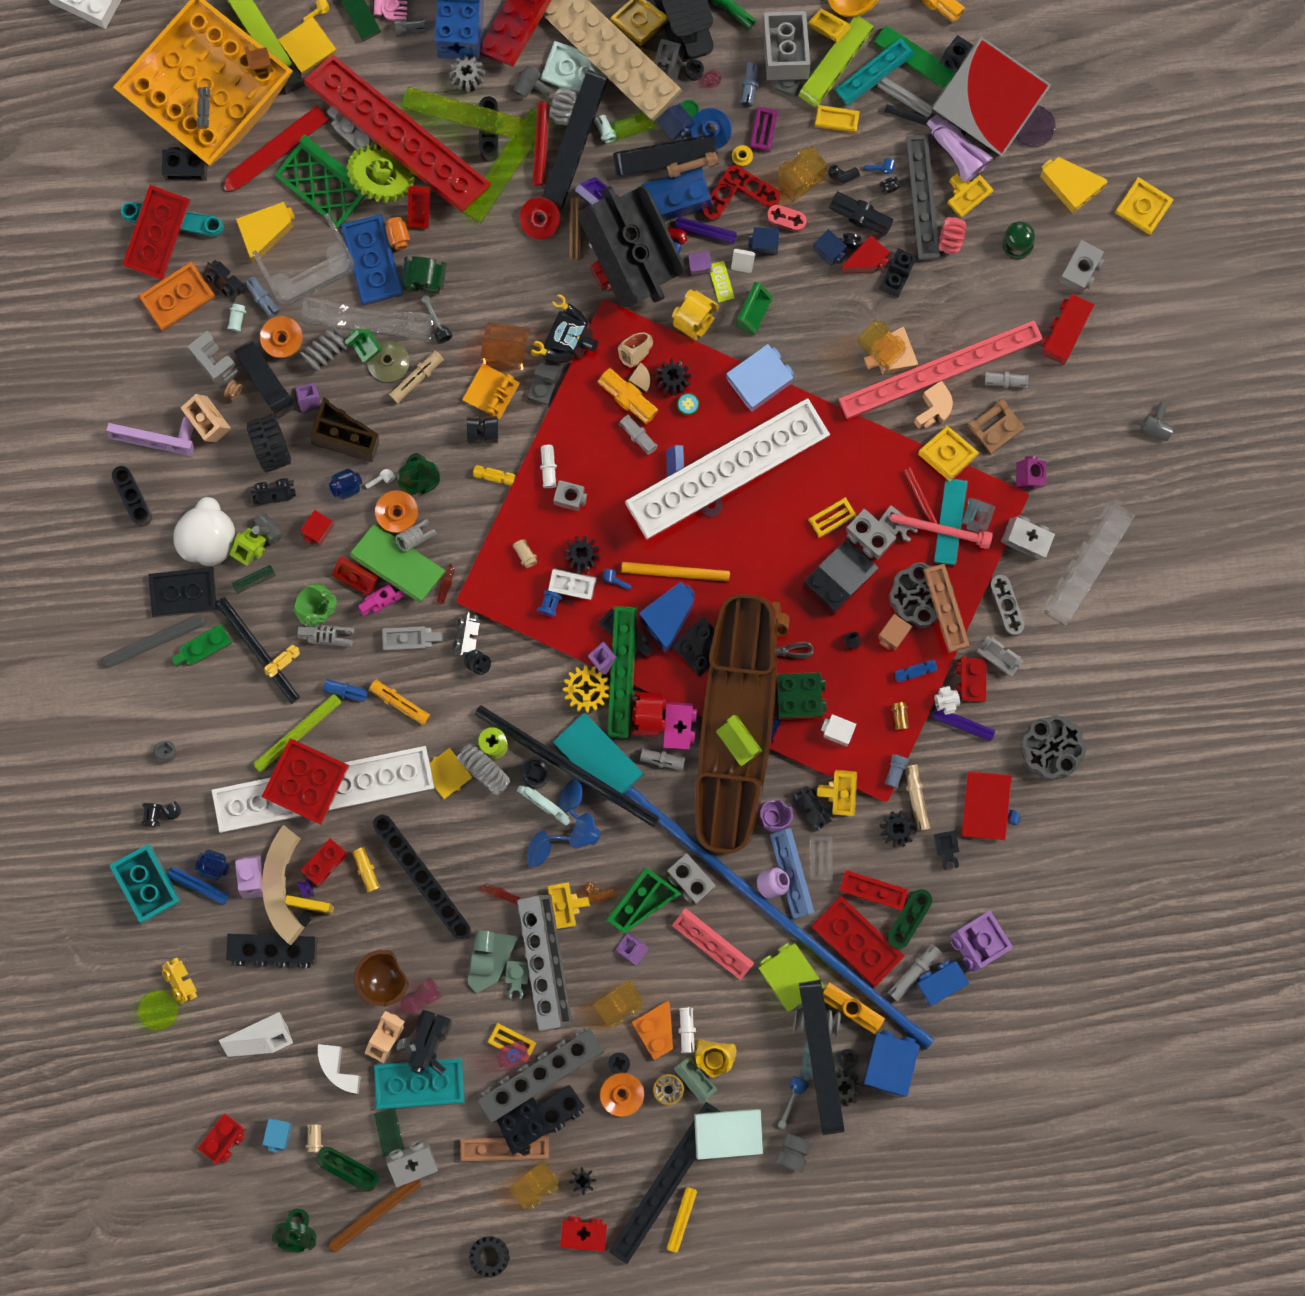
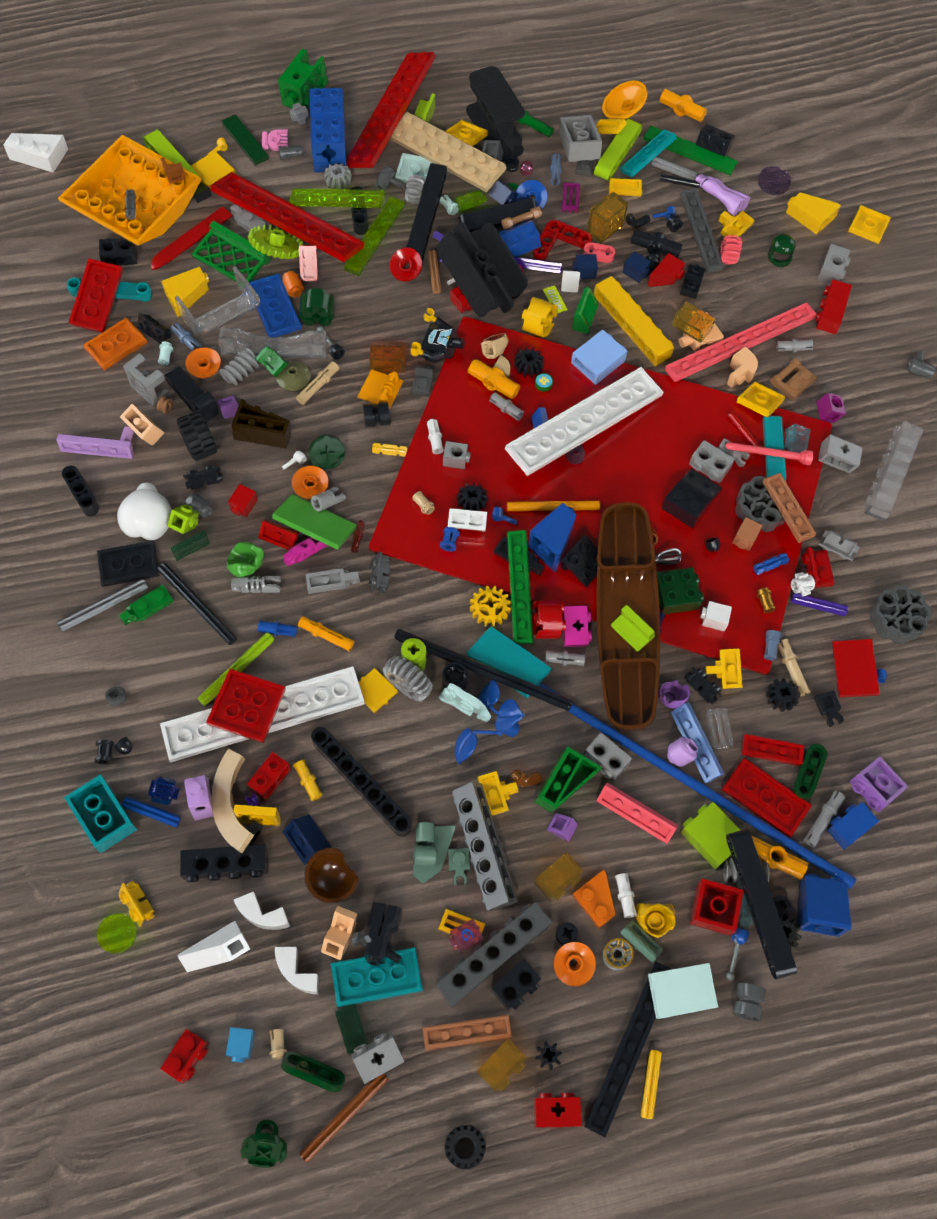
camera: 10 degrees left, 15 degrees down
yellow axle [264,645,300,678] -> none
clear blue head [329,469,362,500] -> none
clear pink leg [400,977,443,1014] -> none
black wheel [464,650,491,675] -> none
clear red piece [479,883,521,905] -> none
black hinge [497,1097,550,1156] -> none
red axle [532,102,550,186] -> none
medium lavender slope [588,642,617,674] -> none
medium lavender slope [688,251,713,276] -> none
yellow plate [732,145,753,167] -> none
yellow tile [808,497,857,539] -> none
red tile [931,37,1051,156] -> none
light grey beam [990,575,1025,636] -> none
none -> white brick [234,891,290,930]
none -> dark blue panel [282,814,331,865]
none -> yellow brick [594,276,674,366]
none -> red brick [689,878,744,936]

